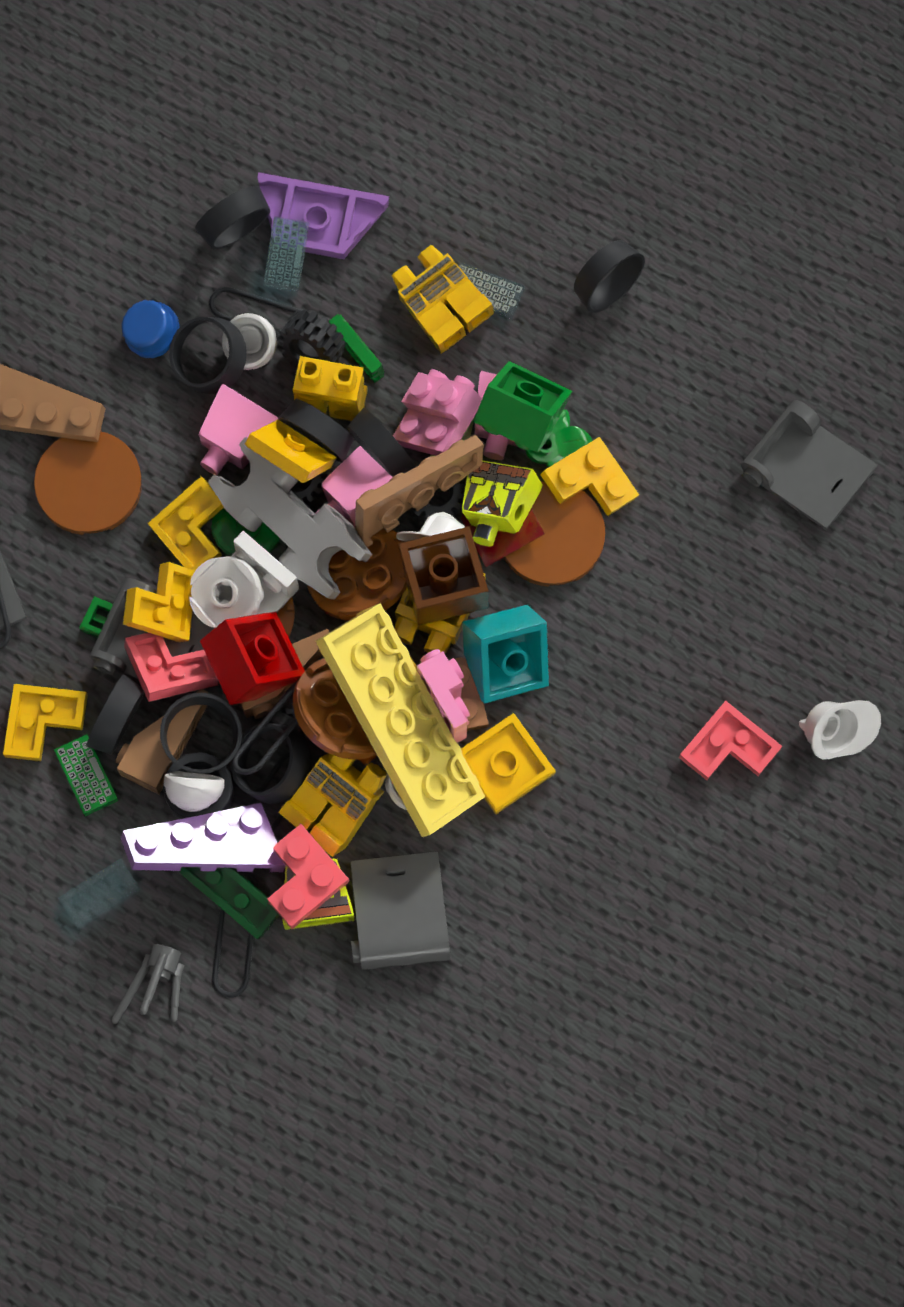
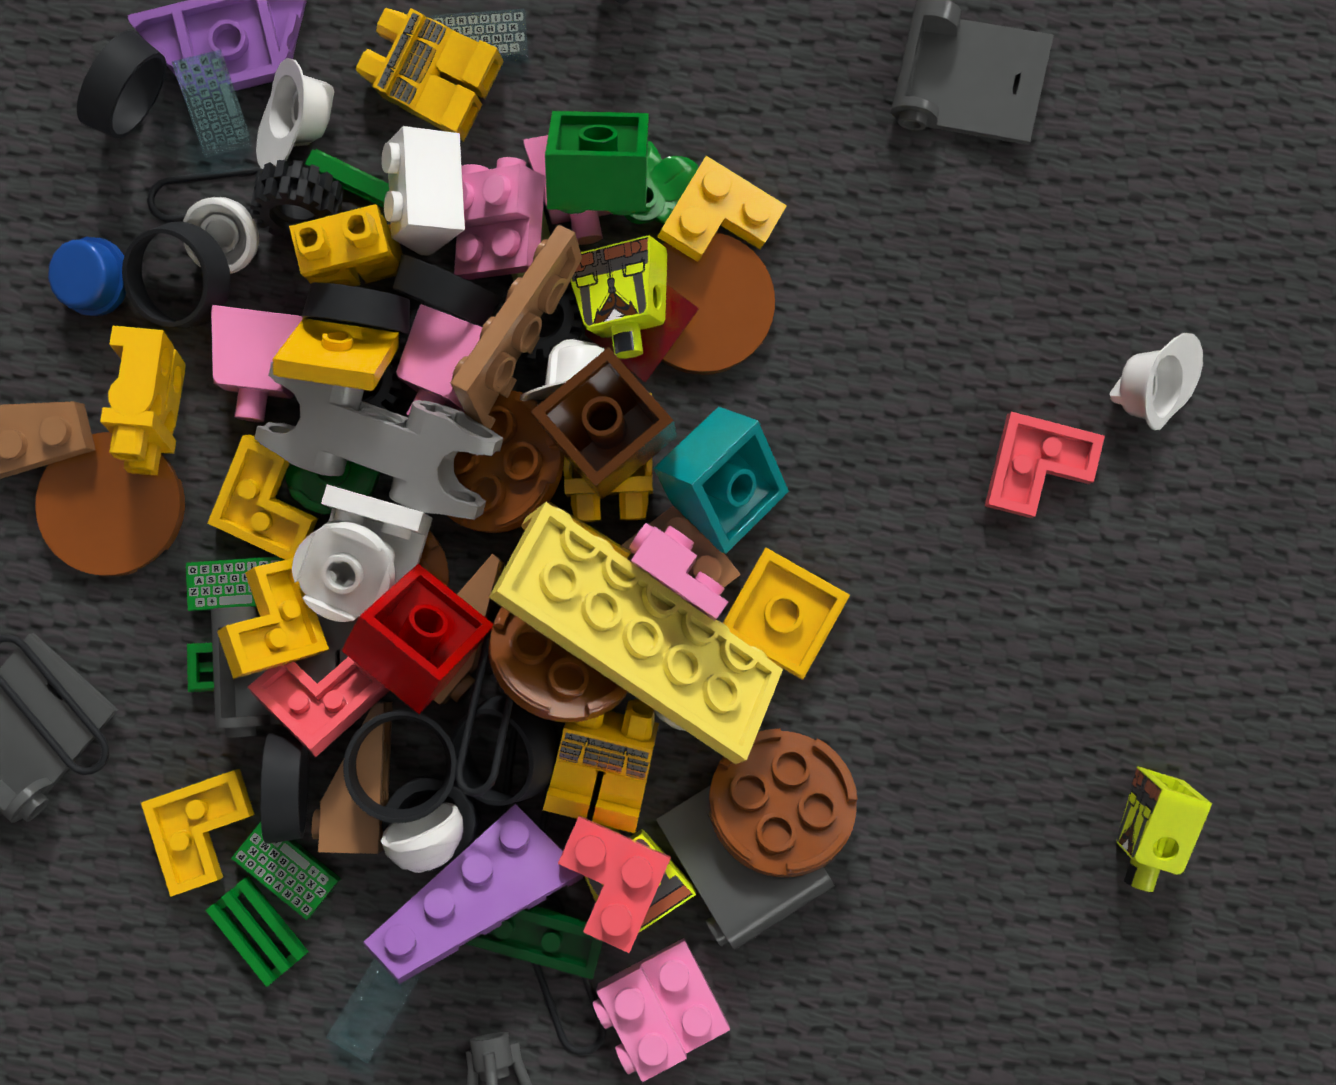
camera: 25 degrees left, 10 degrees up
none -> yellow hips [100,326,186,475]
none -> tile [186,556,285,611]
none -> green tile [205,876,309,987]
none -> white piece [256,58,334,169]
none -> white slope [382,126,465,256]
none -> bright pink plate [593,938,730,1082]
none -> dark orange tile [708,728,858,877]
none -> neon yellow torso [1117,766,1212,892]

